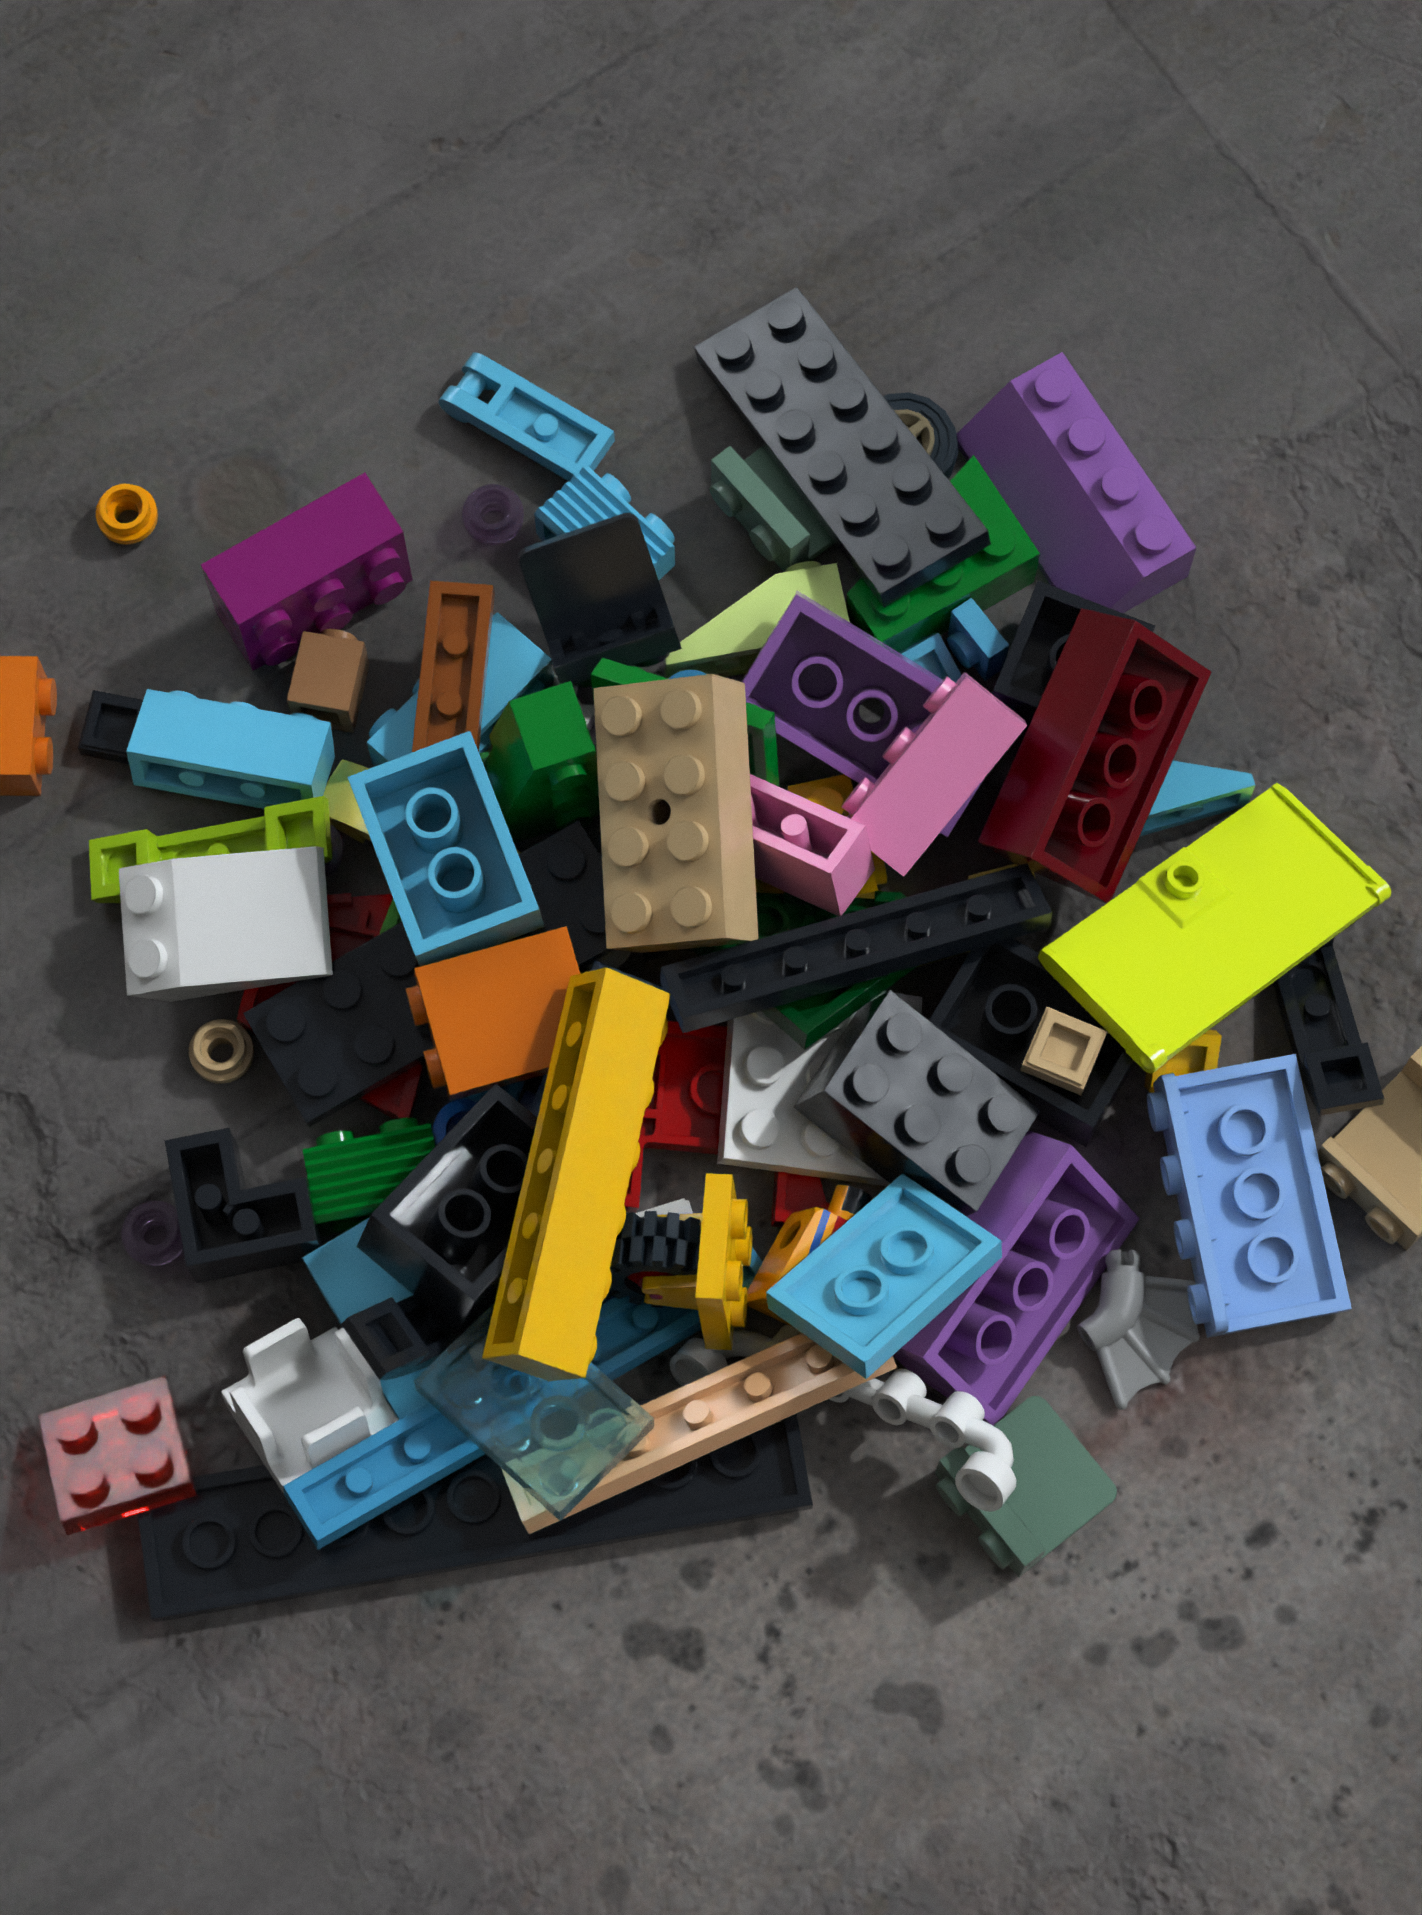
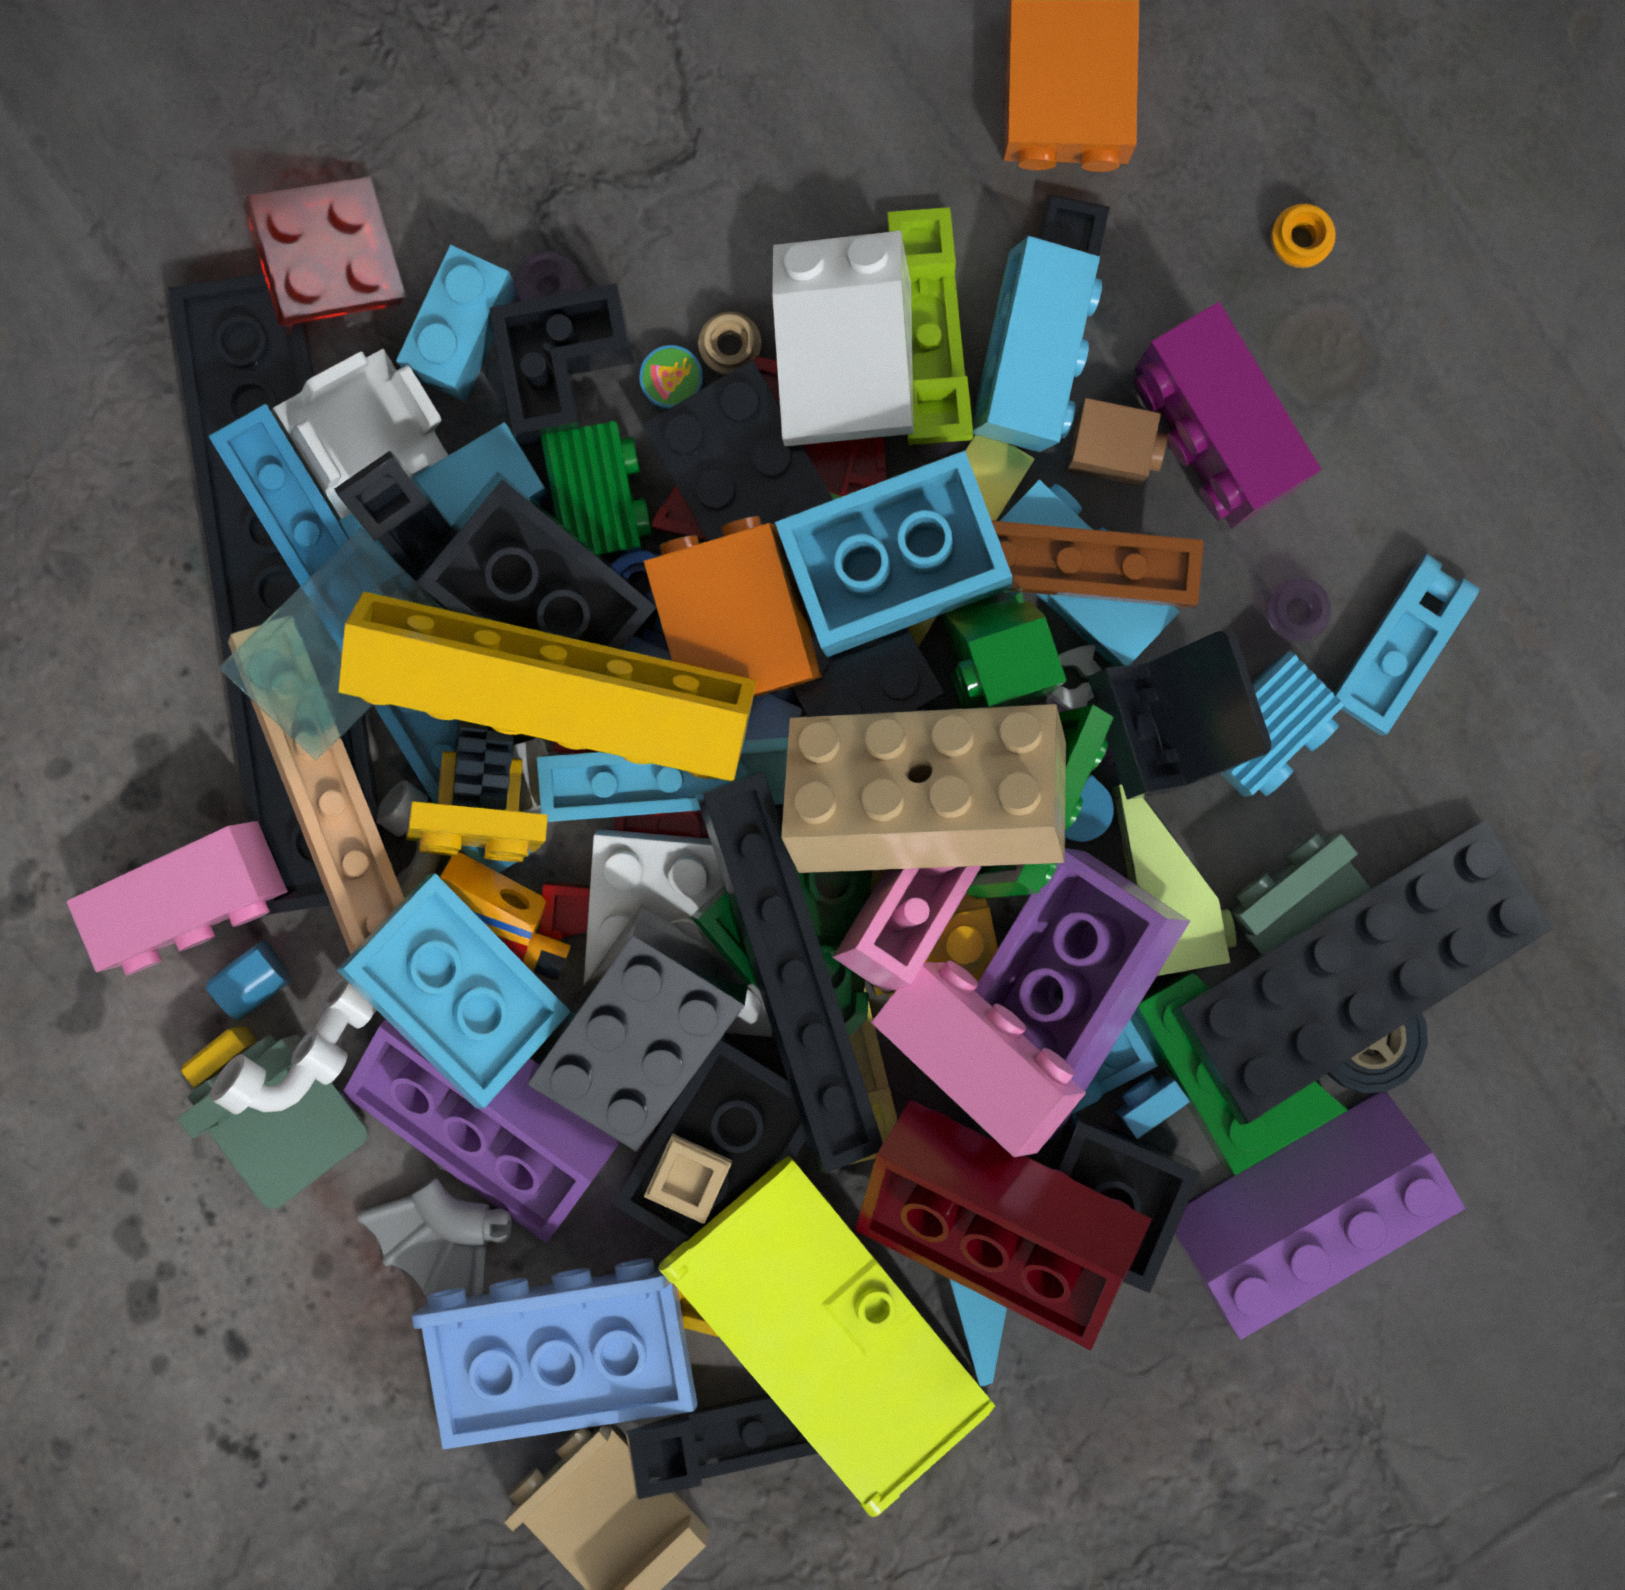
camera: 90 degrees right, 15 degrees up
none -> bright pink brick [66,821,288,976]
none -> yellow tile [180,1026,258,1088]
none -> dark azure brick [205,940,292,1021]
none -> medium azure brick [396,245,518,403]
none -> medium azure plate [536,737,788,822]
none -> tile [639,345,704,411]

